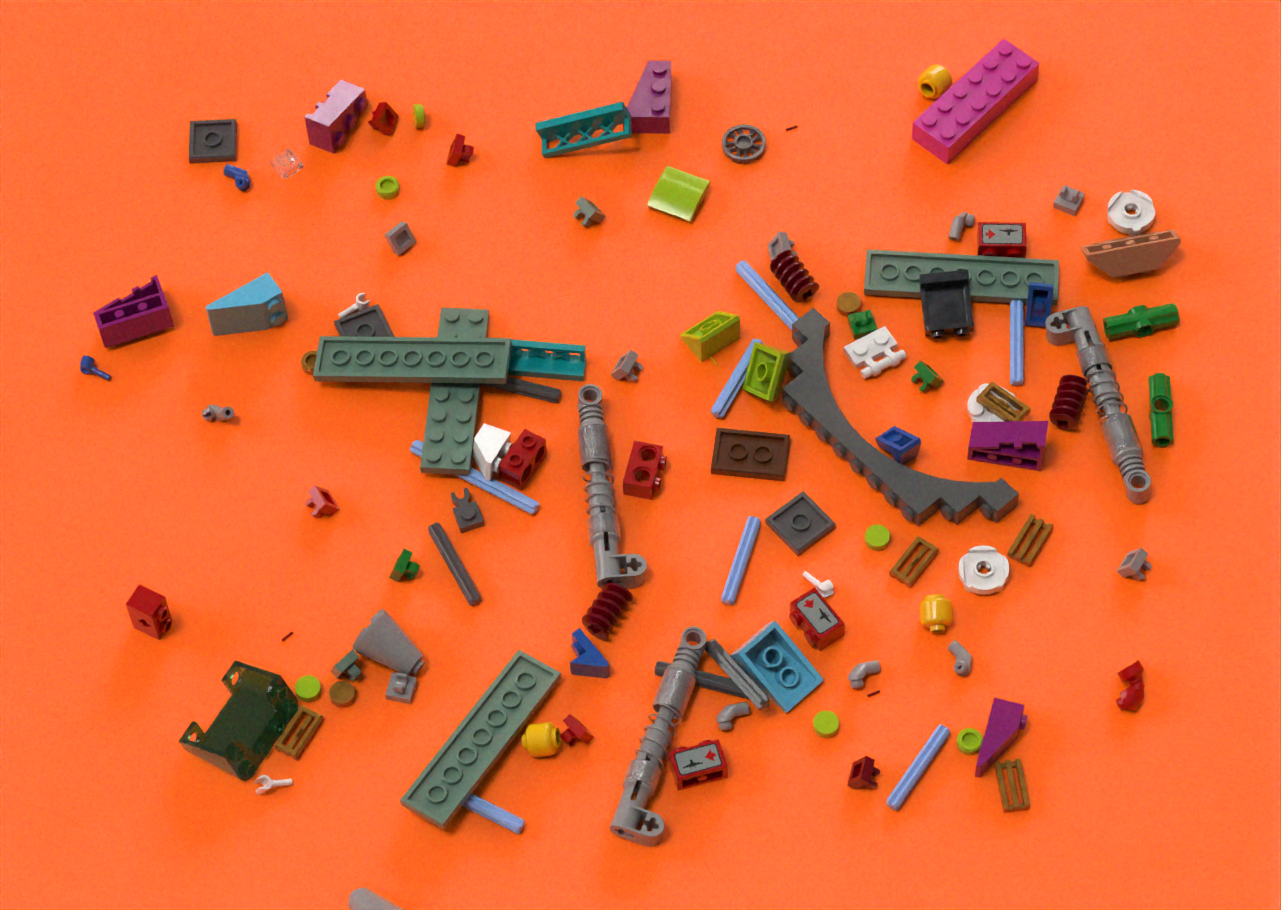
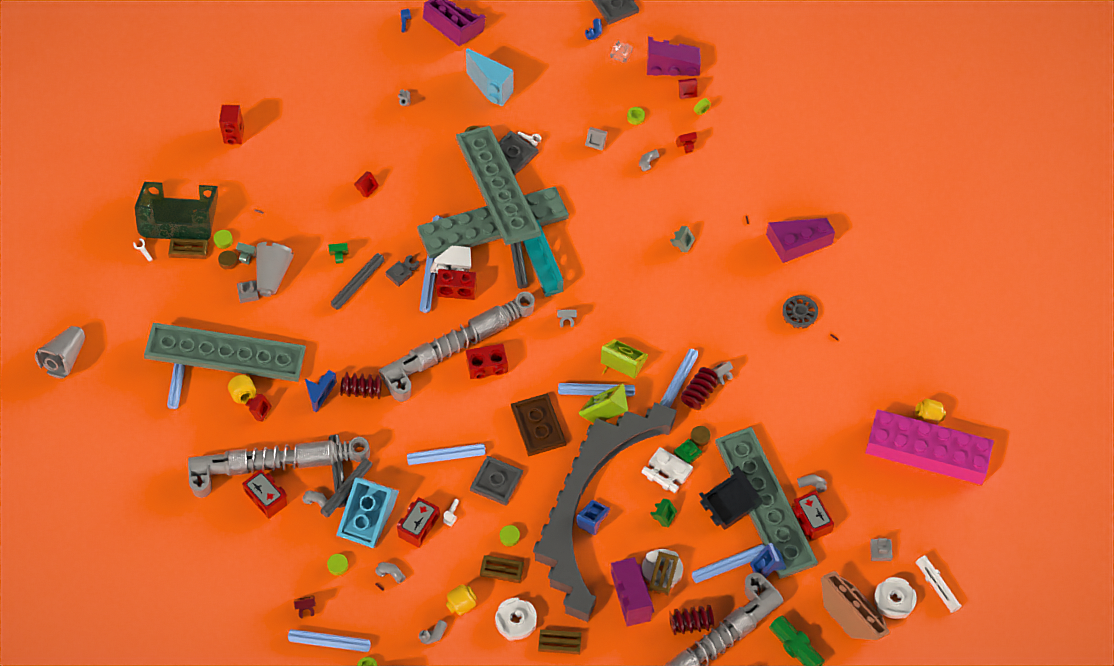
camera: 60 degrees right, 0 degrees up
teal fence [535,102,631,158] -> none
lime slope [647,166,711,223] -> none
none -> light grey arm [639,149,659,171]
none -> white pin [915,555,962,613]

